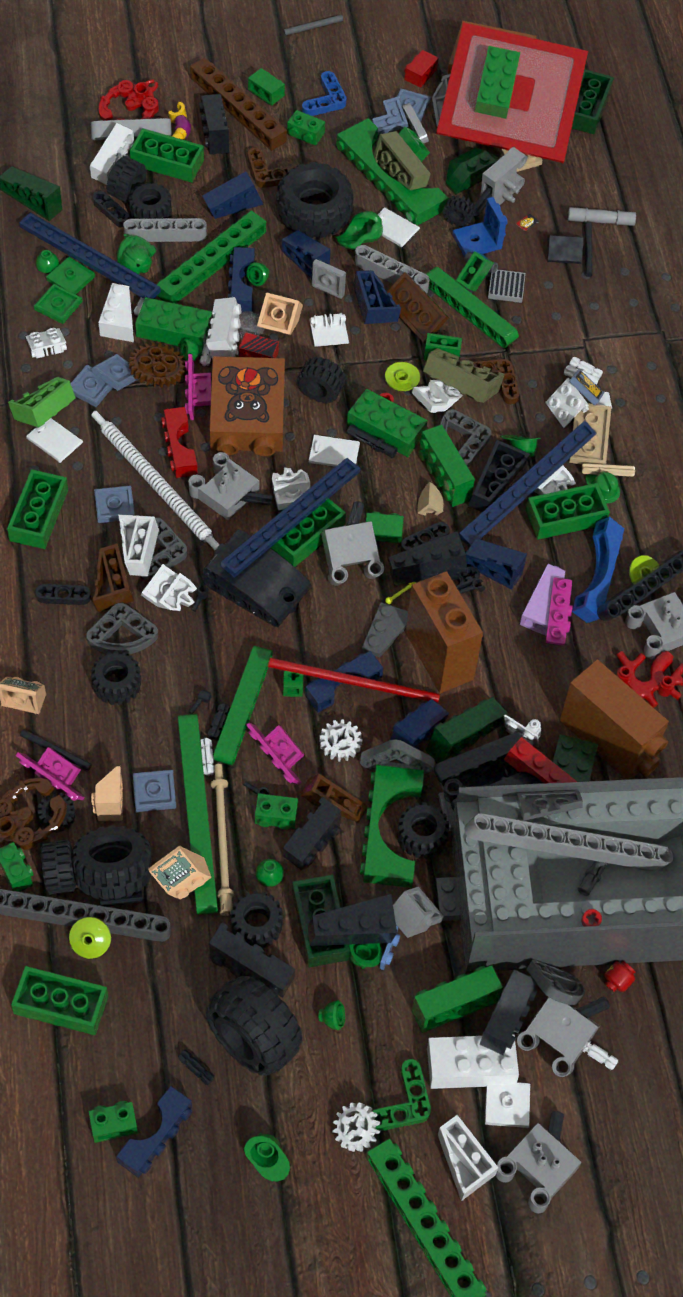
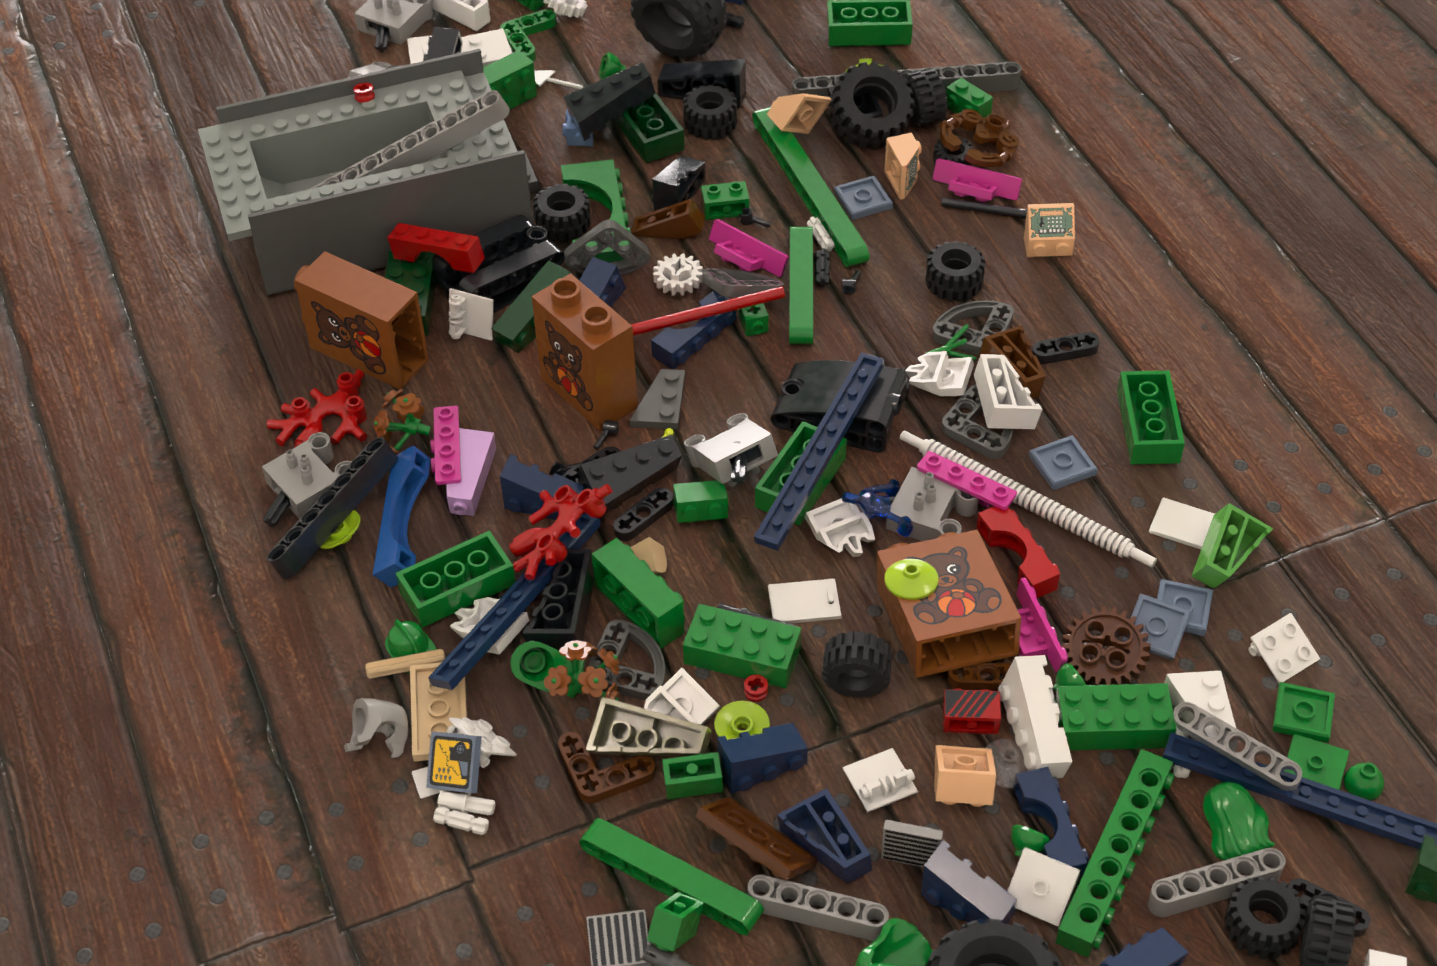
camera: 170 degrees right, 10 degrees down
tan bar [210,764,234,916] -> none
green brick [255,859,284,887] -> none
light grey plate [393,887,444,938] -> none
dark grey wing [517,790,583,821] -> none
none -> light grey piece [344,698,408,758]
none -> dark orange plant [374,389,431,455]
none -> red plant [509,484,612,580]
none -> white piece [535,70,583,89]
none -> dark orange plant [544,641,620,701]
none -> dark grey beam [702,268,784,297]
none -> dark blue wedge [717,723,808,794]
none -> clear blue piece [842,479,913,537]
none -> lime dish [885,559,938,600]
none -> dark pink bracket [917,451,1017,510]
none -> green plant [925,324,976,361]
none -> white plate [1008,847,1081,926]
none -> light grey beam [1174,702,1302,791]

